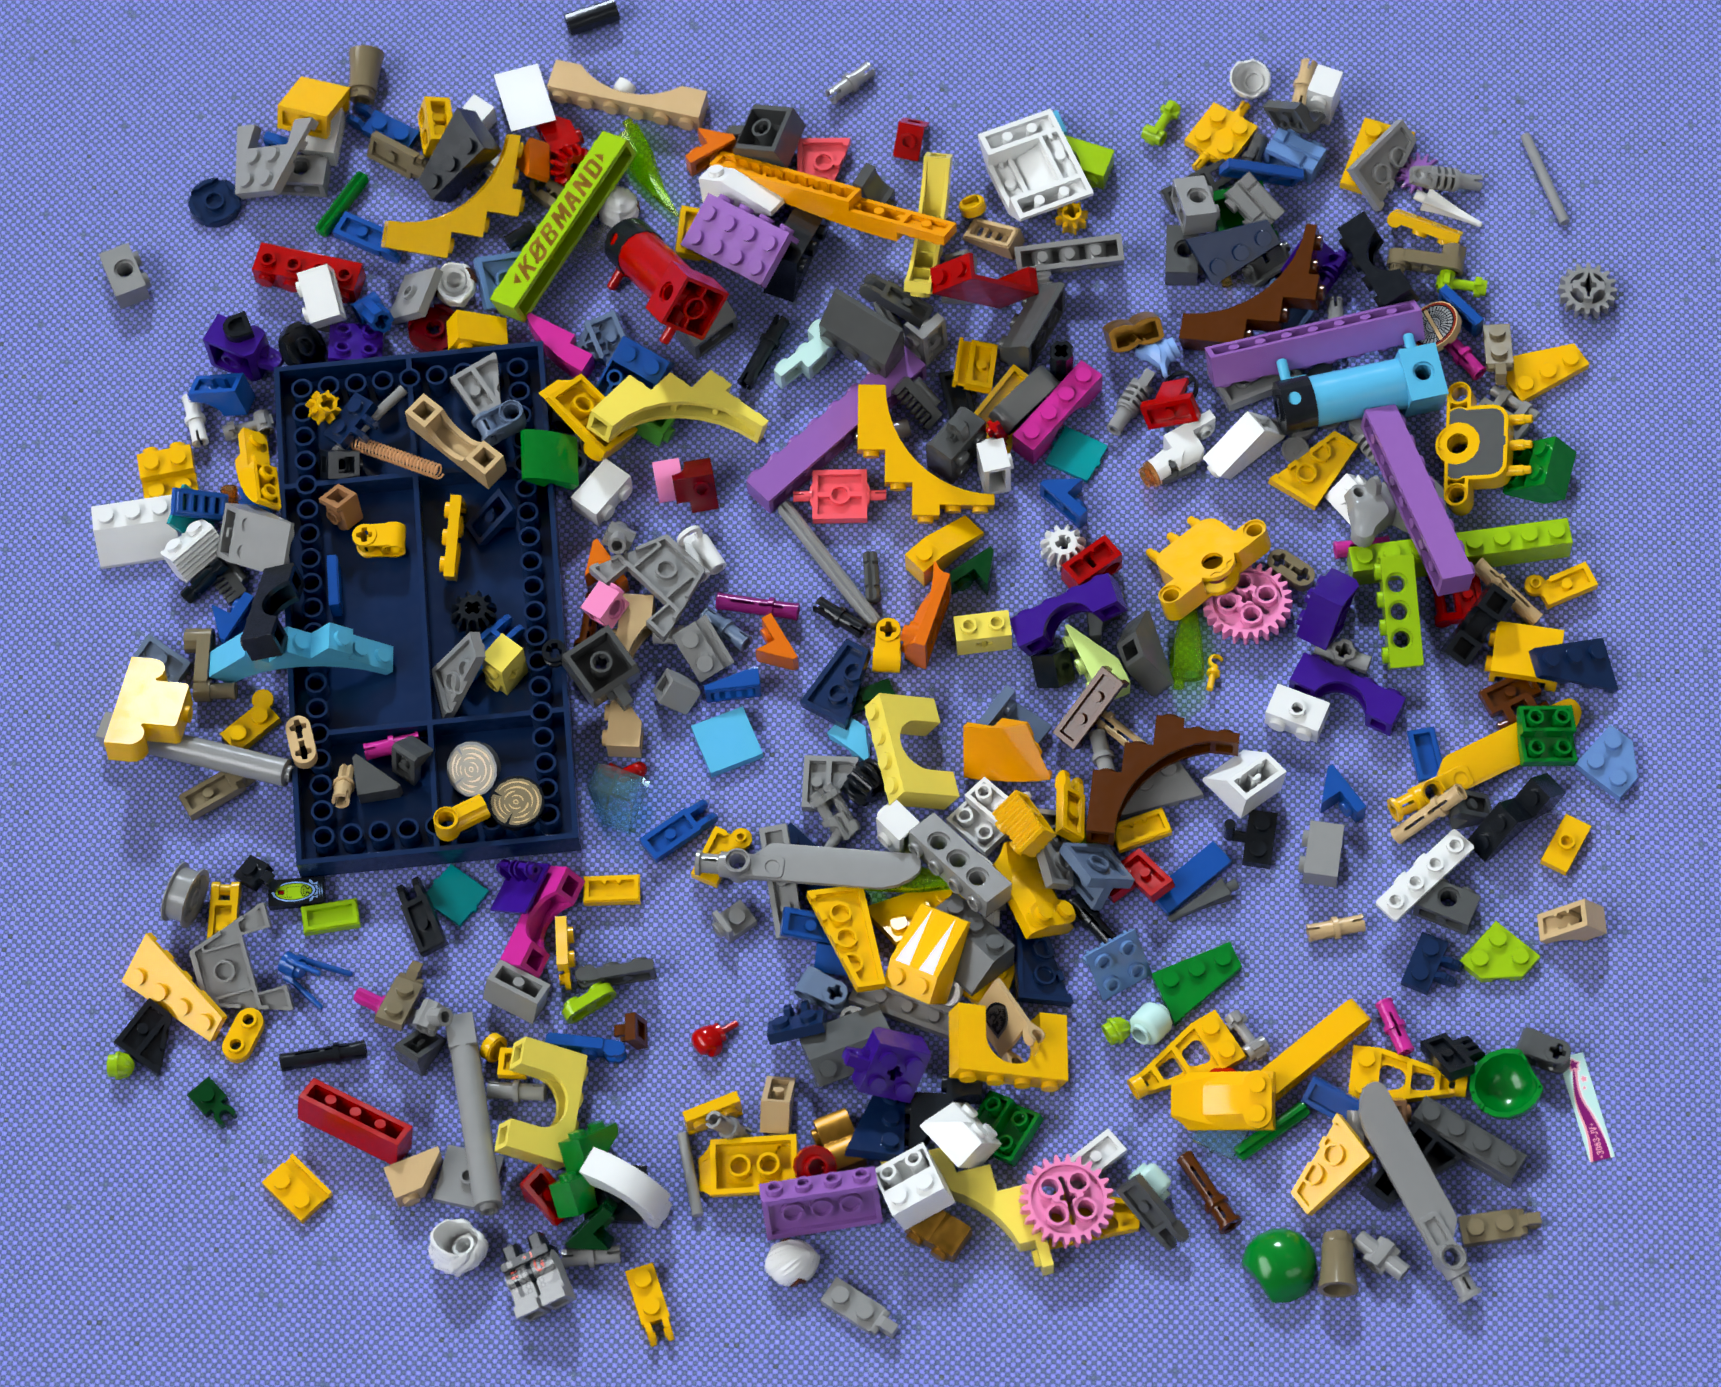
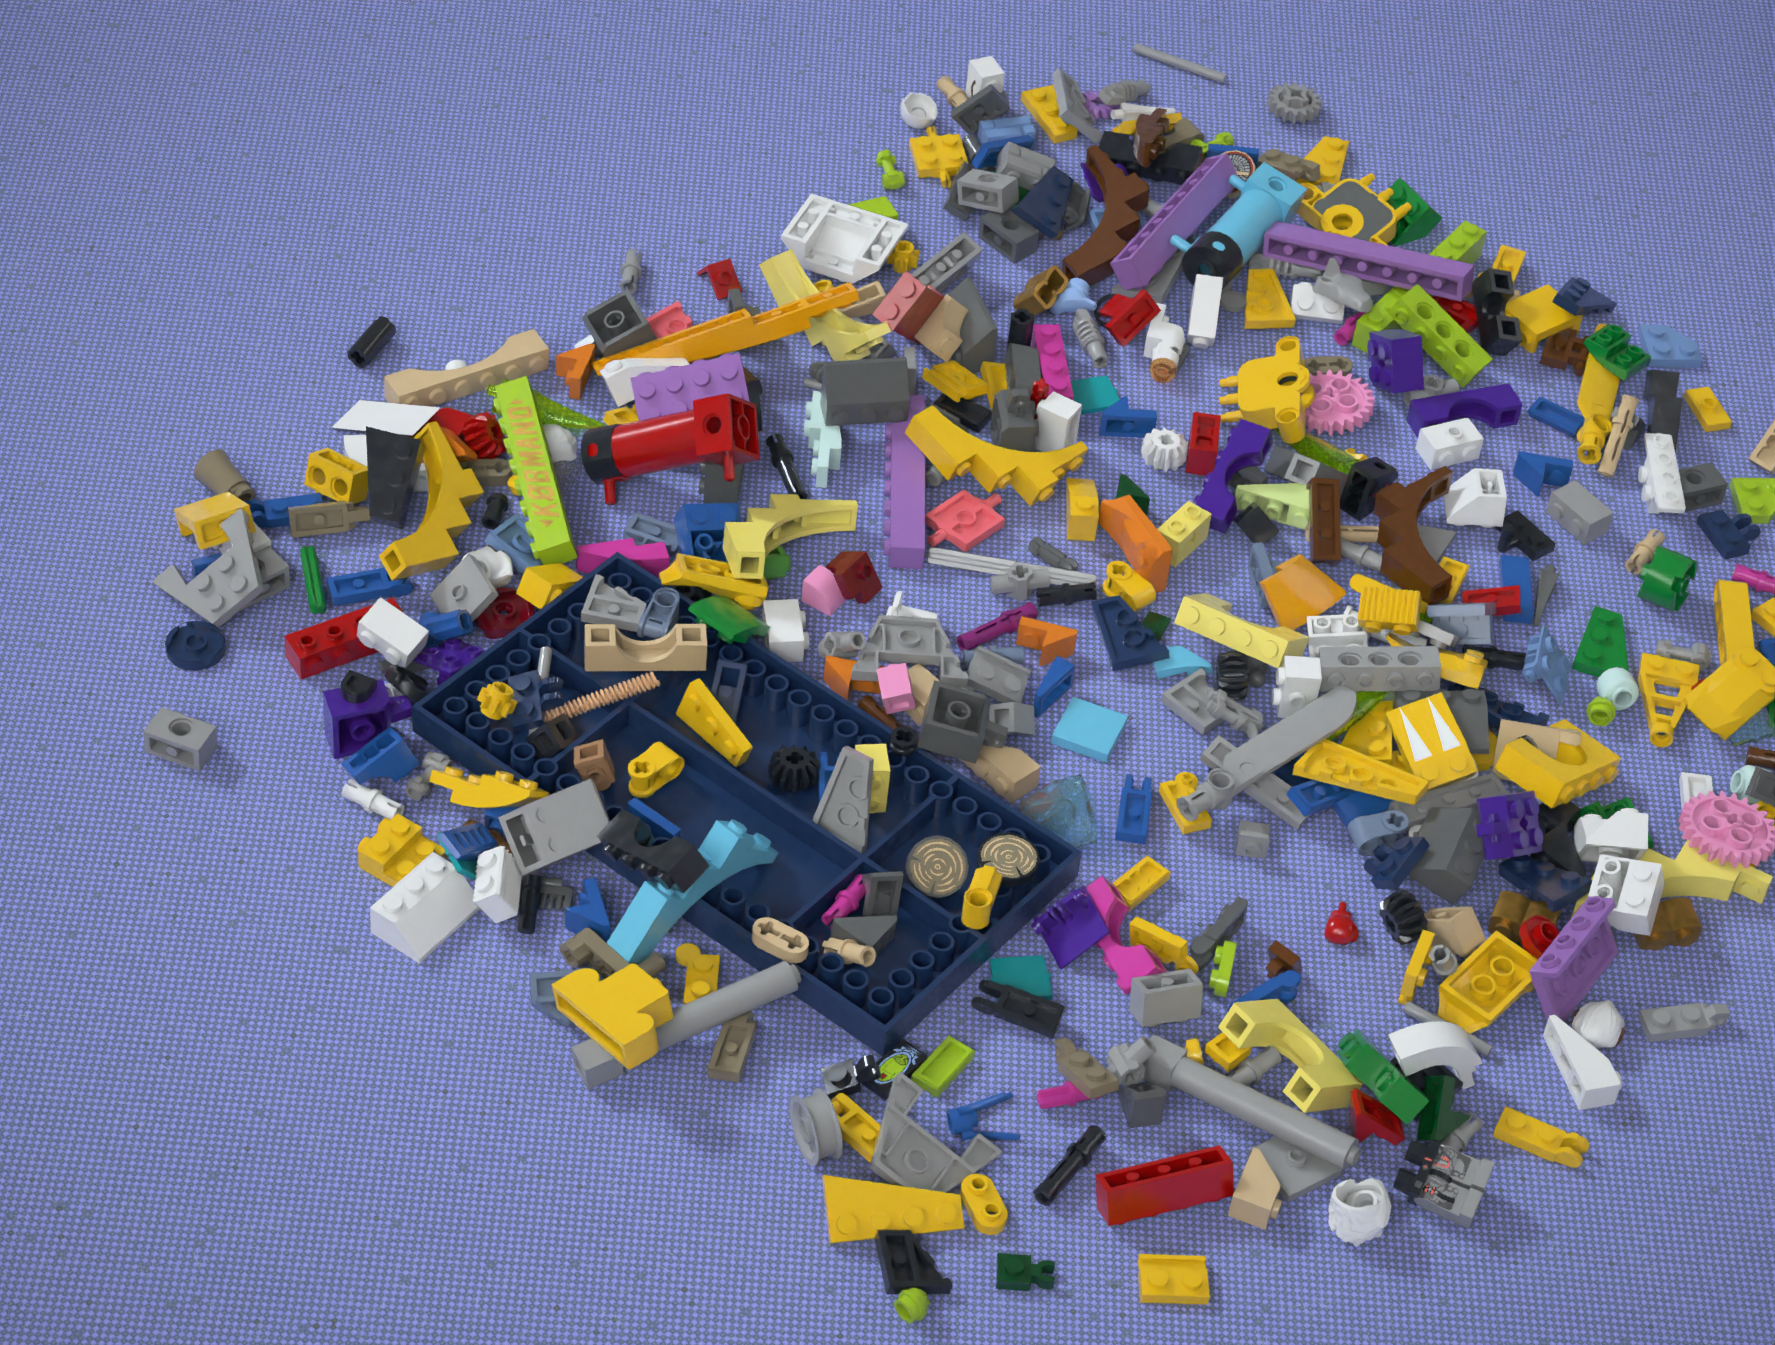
camera: 55 degrees left, 20 degrees down
none -> tan arch [914,294,969,362]
none -> light grey axle [990,562,1050,601]
none -> reddish brown slope [1134,108,1169,168]
none -> black torso [1340,457,1398,521]
none -> black gear [1379,890,1428,945]
none -> white slope [1543,1015,1622,1110]
none -> green brick [1638,546,1698,611]

